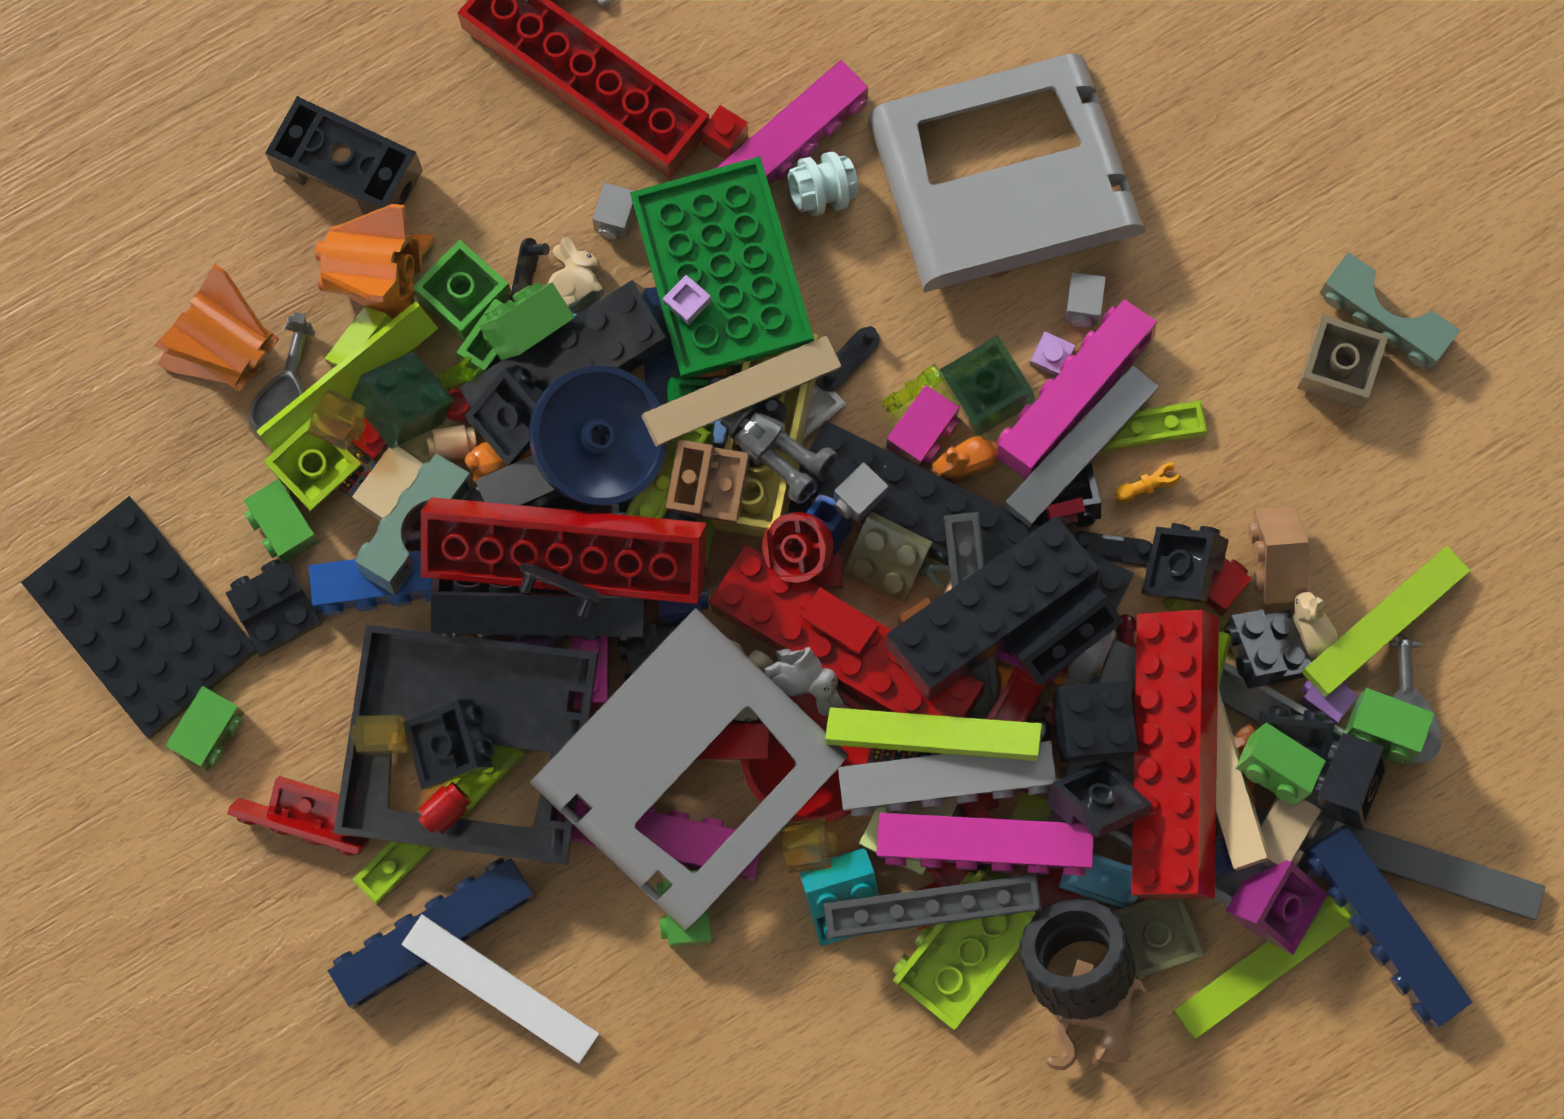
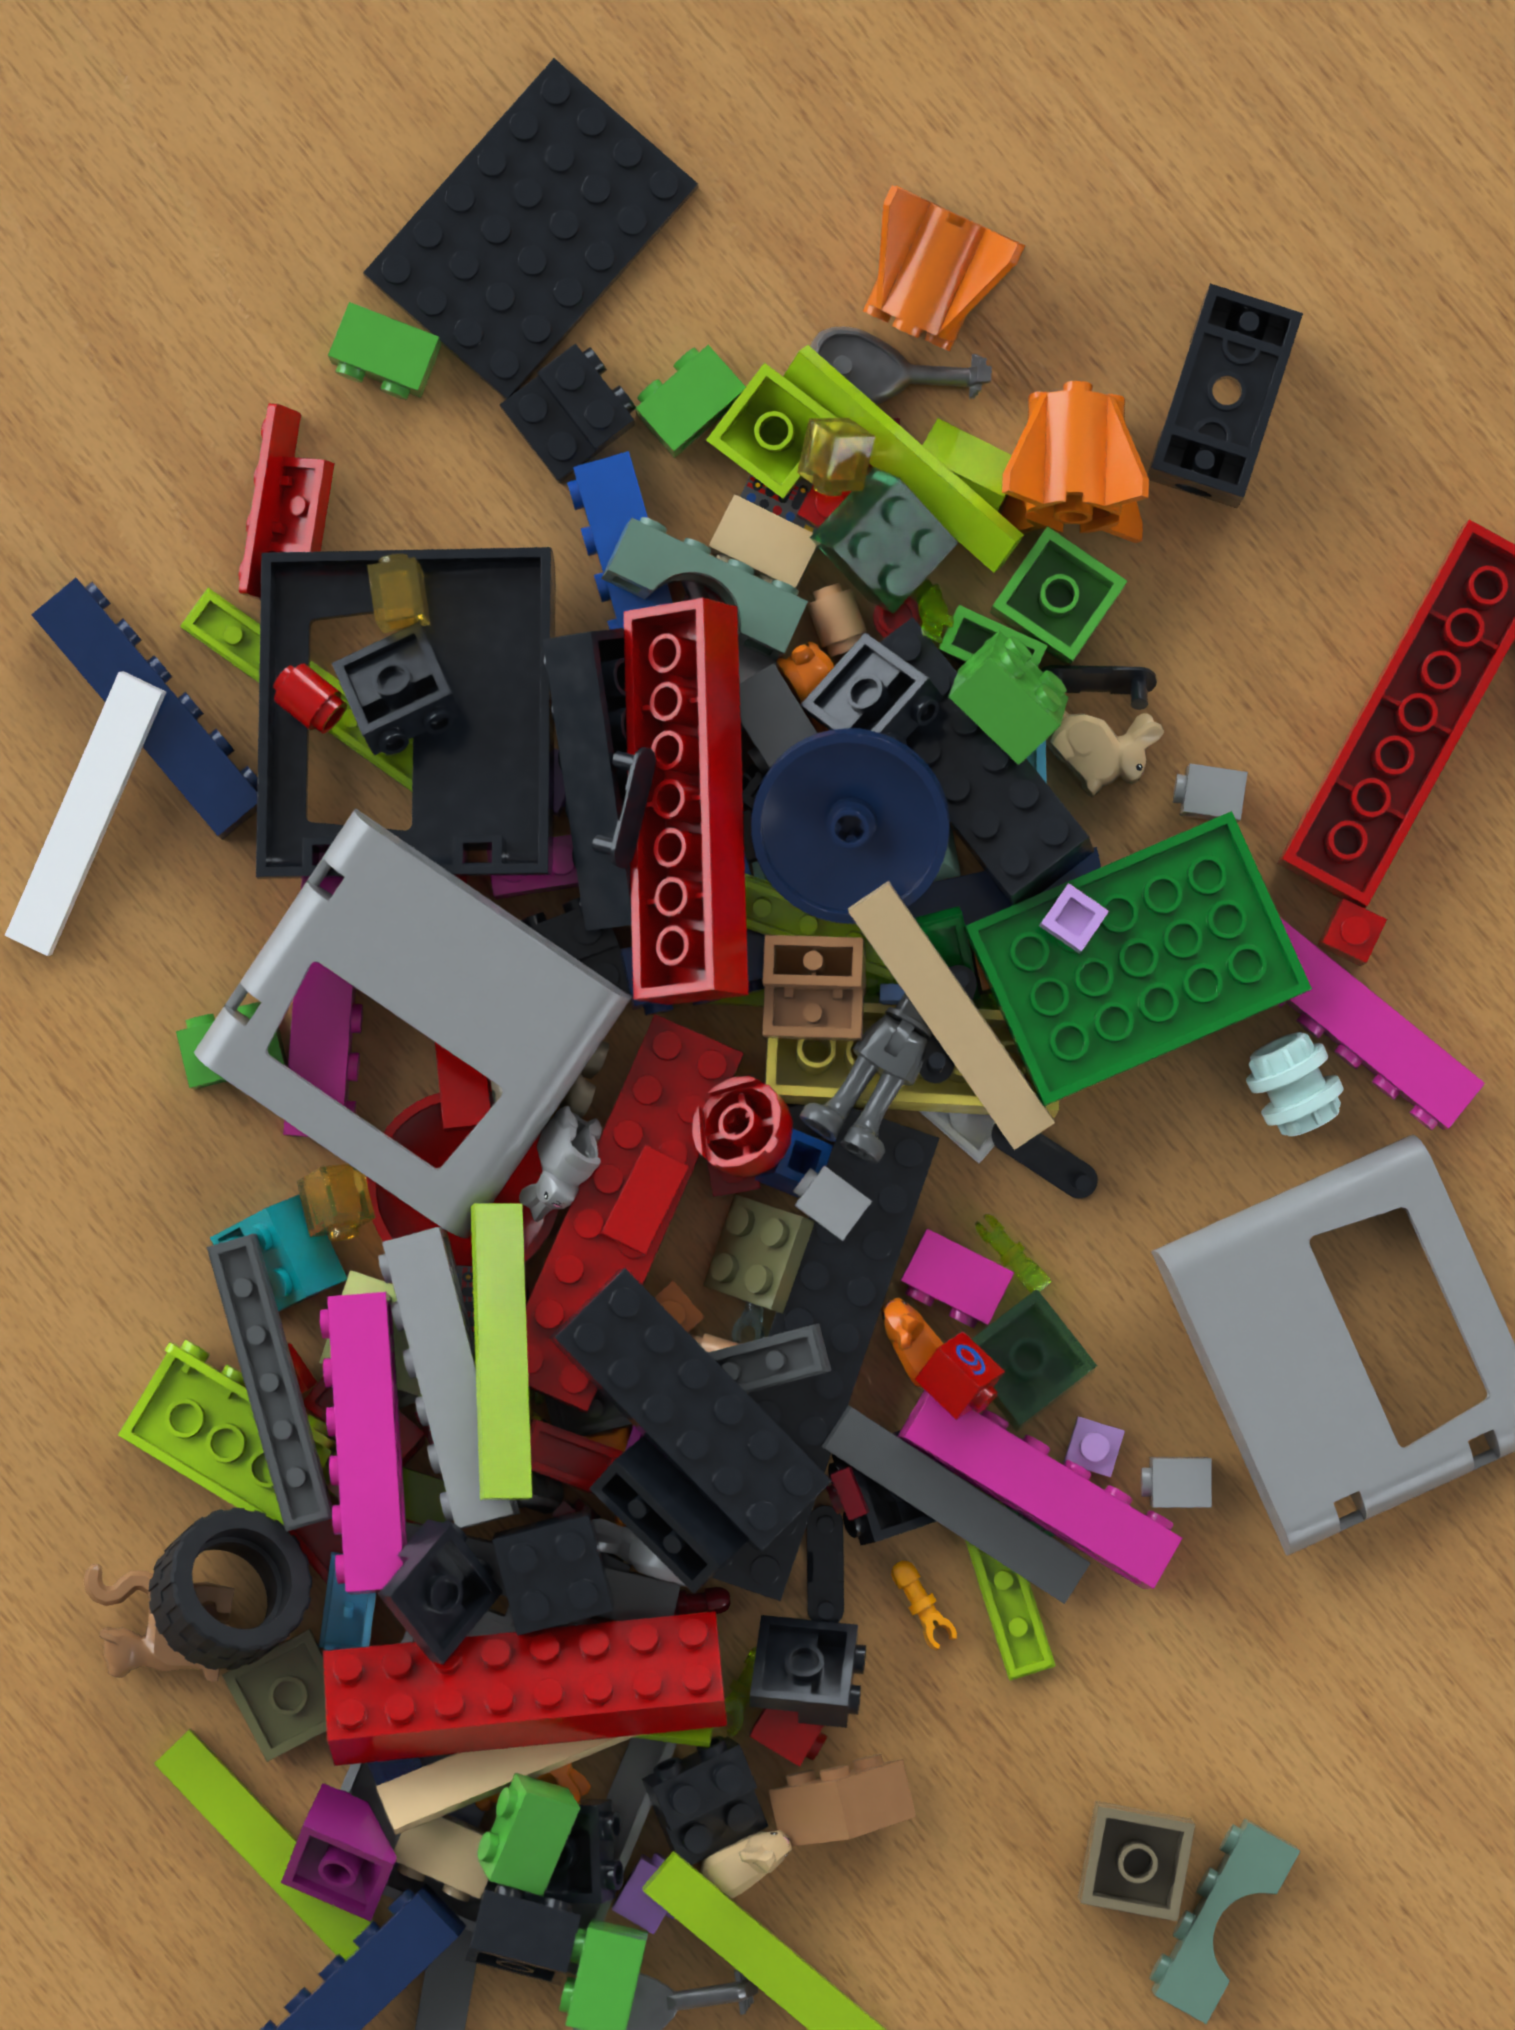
camera: 80 degrees right, 10 degrees up
none -> red brick [914,1331,1005,1420]

